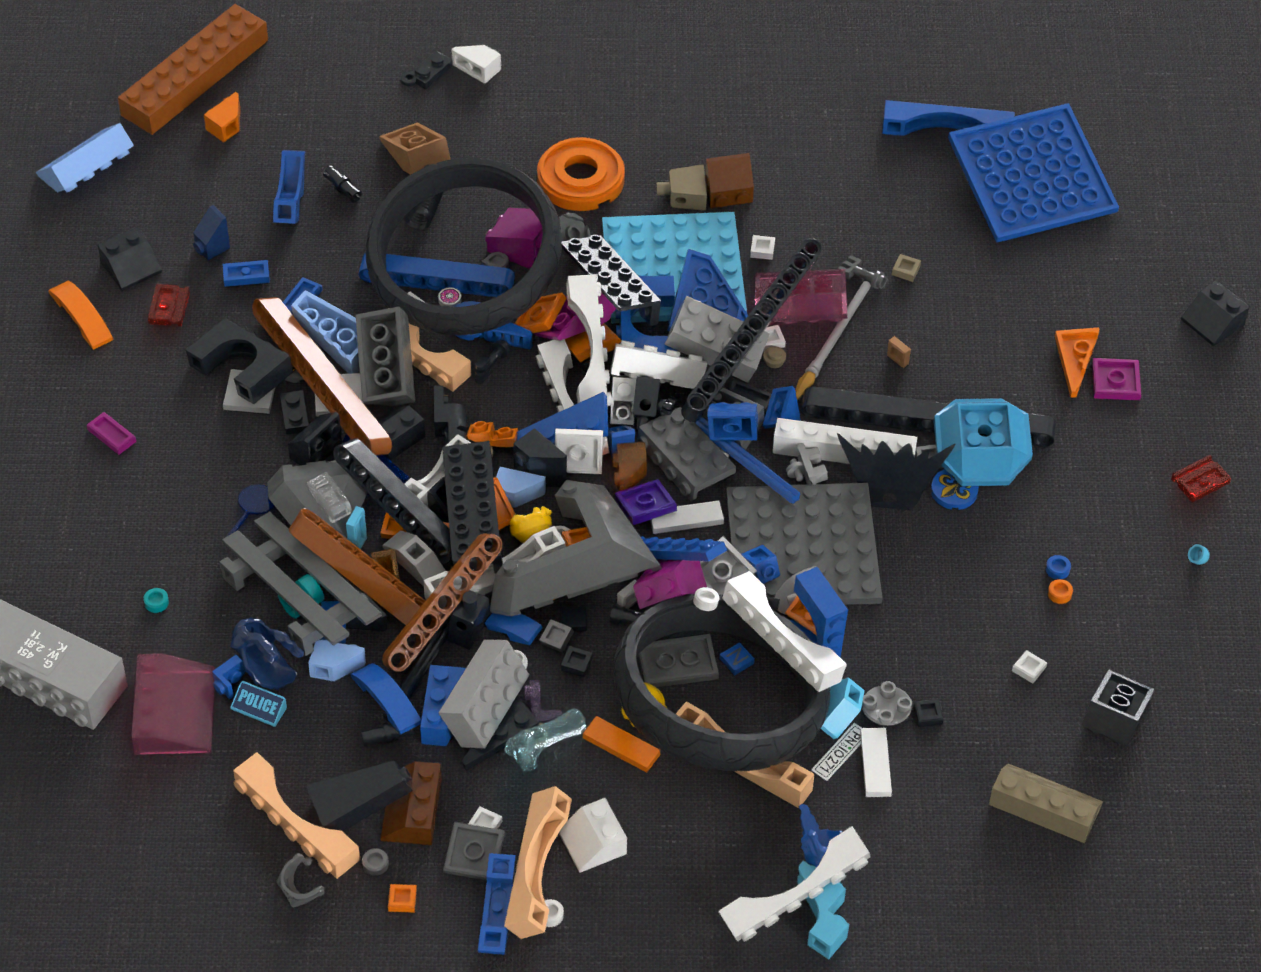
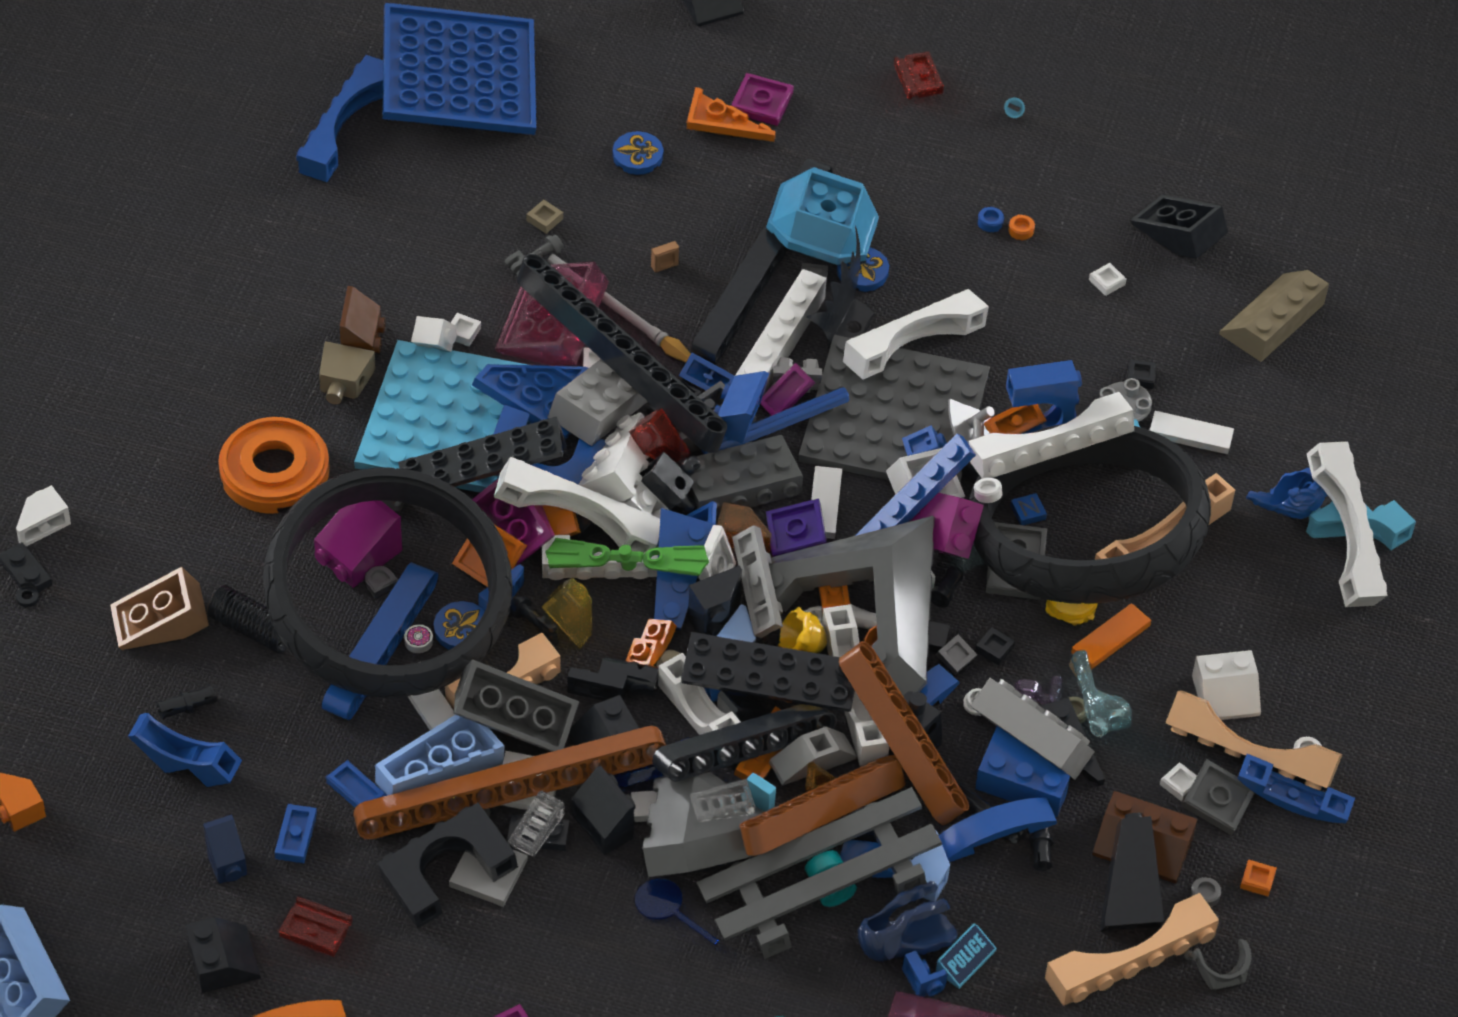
camera: 75 degrees left, 0 degrees up
none -> white brick [411,316,457,352]
none -> clear slope [508,791,565,857]
none -> clear yellow slope [541,577,592,648]
none -> bright green piece [545,538,709,576]
none -> blue tile [612,131,664,175]
none -> clear red slope [629,408,691,463]
none -> light grey hinge [732,525,783,638]
none -> magenta tile [760,363,815,416]
none -> white arch [843,289,989,379]

